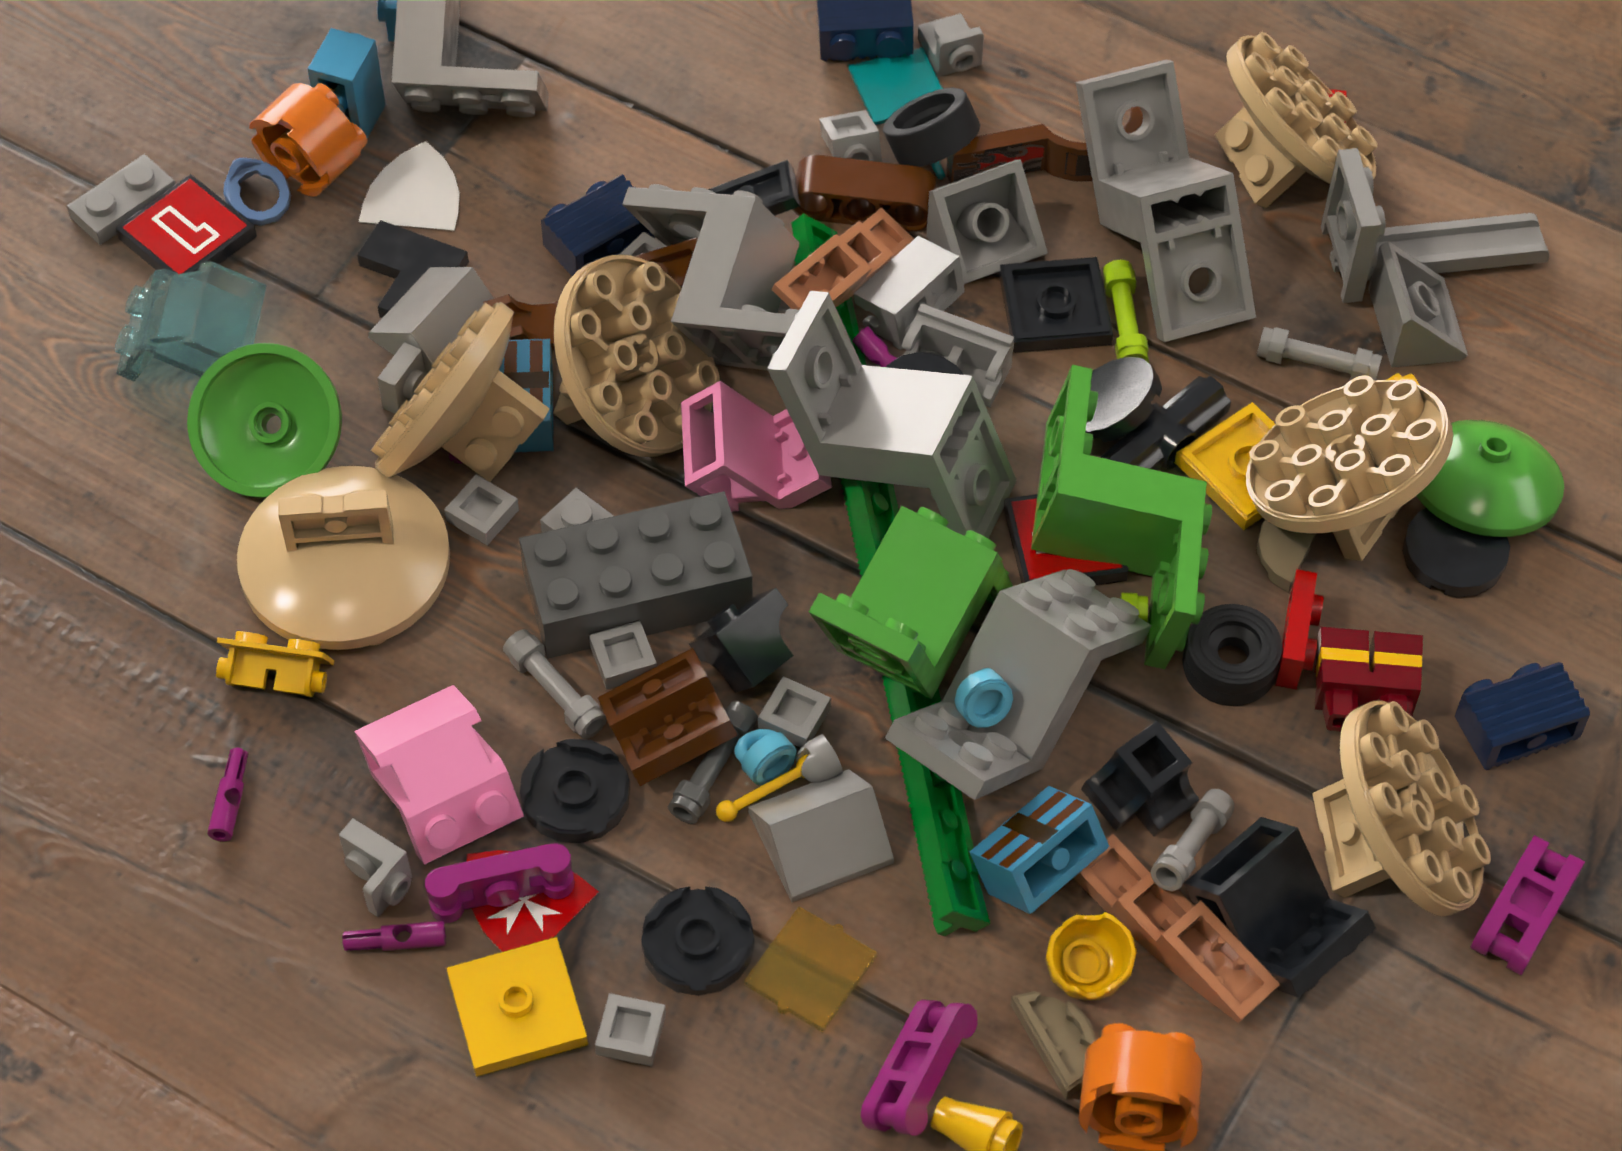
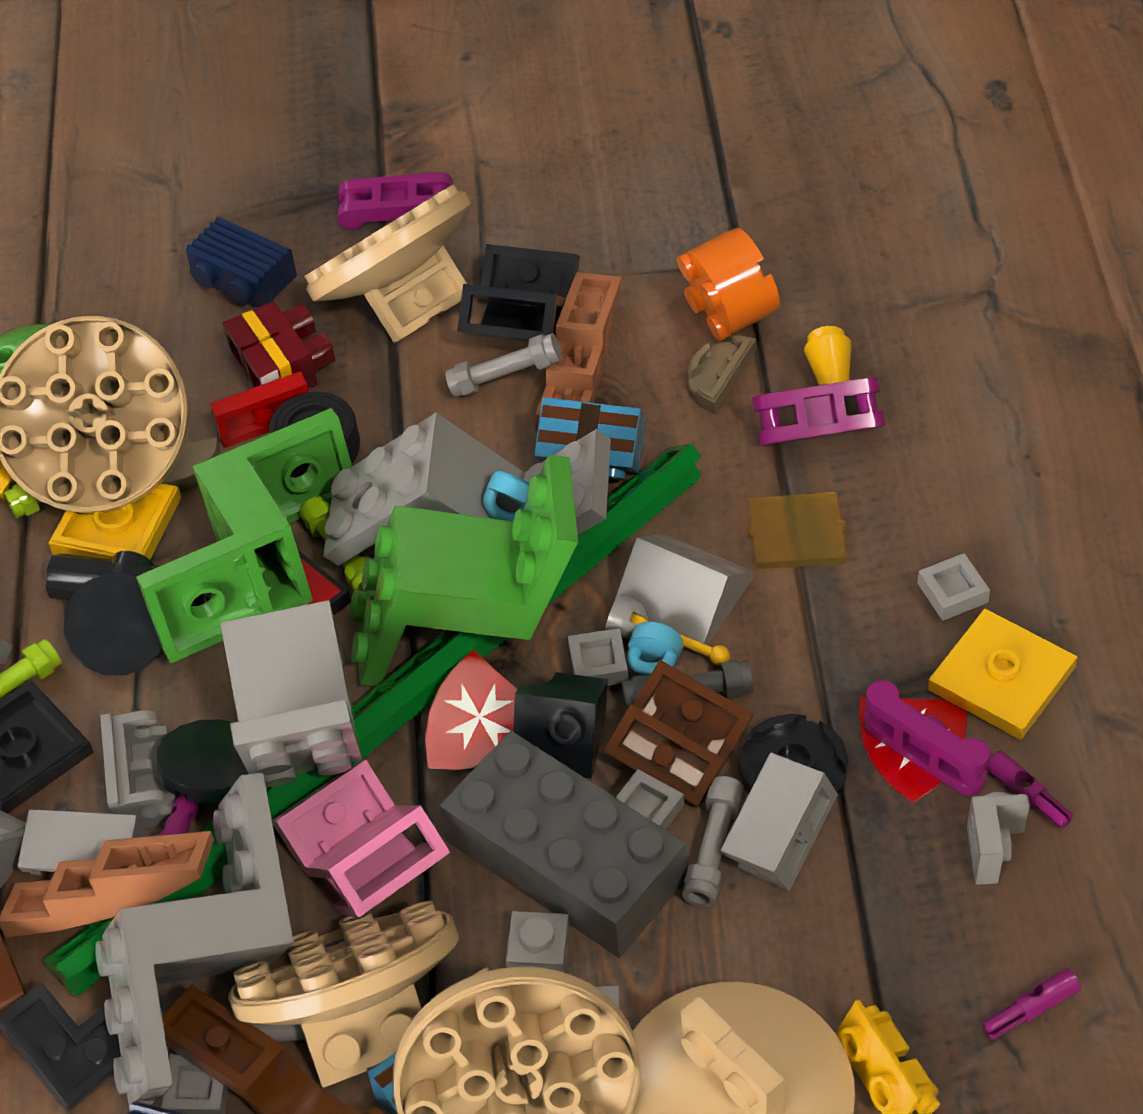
camera: 120 degrees left, 5 degrees down
bright pink piece [355,685,524,865] -> none
black tile [641,886,755,996] -> none
yellow hair [1045,912,1137,1001] -> none
black brick [1081,721,1200,837] -> none
none -> sticker [425,650,517,770]
none -> light grey hinge [721,752,838,892]

